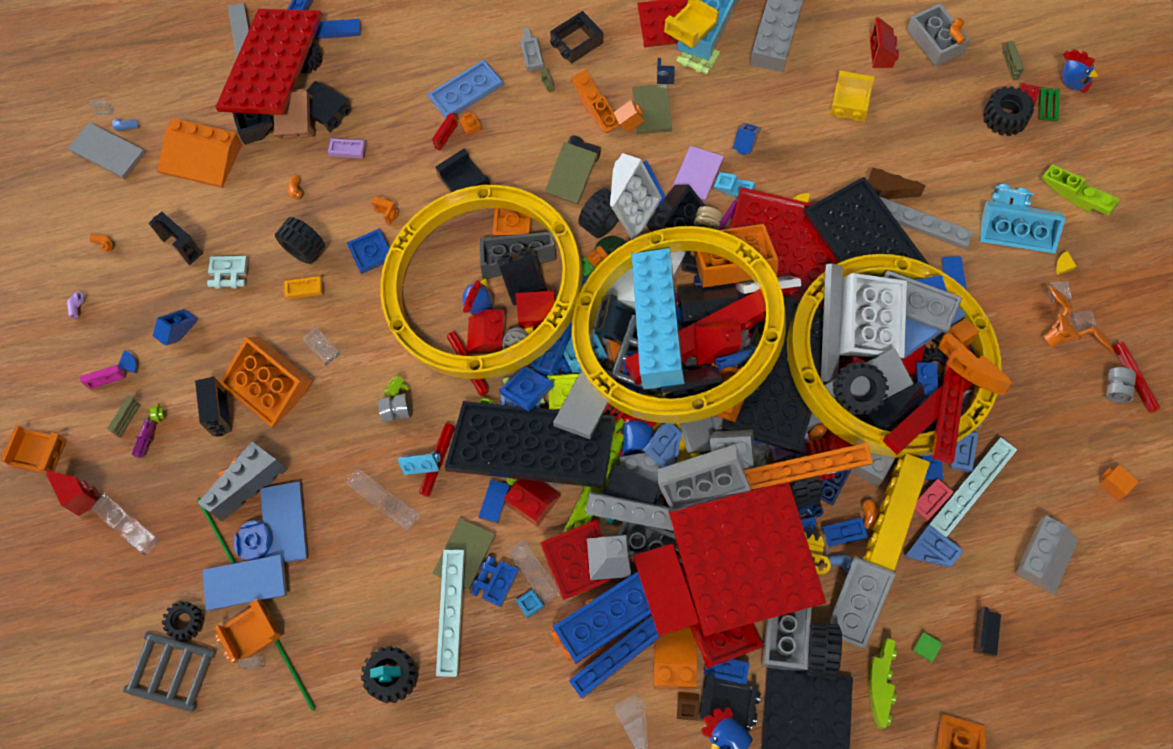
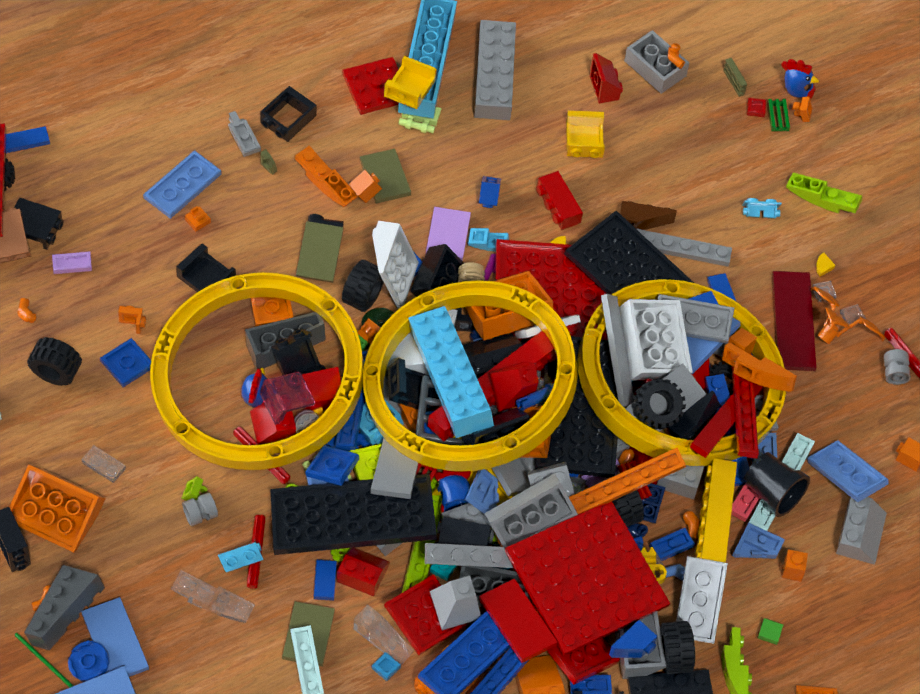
camera: 25 degrees left, 10 degrees down
light orange plate [284,276,323,300] -> none
red tile [432,113,458,151] -> none
blue plate [470,556,519,608] -> none
dark blue panel [657,58,675,84] -> none
black panel [973,607,1001,657] -> none
medium azure slope [980,201,1066,253] -> none
black tyre [983,86,1035,136] -> none
none -> clear pink bracket [259,372,315,425]
none -> red brick [536,171,583,230]
none -> blue slope [609,620,657,658]
none -> black piece [744,452,810,517]
none -> dark red tile [772,271,817,371]
none -> orange brick [782,549,808,582]
none -> orange tile [792,97,813,122]
none -> medium blue tile [807,440,889,502]

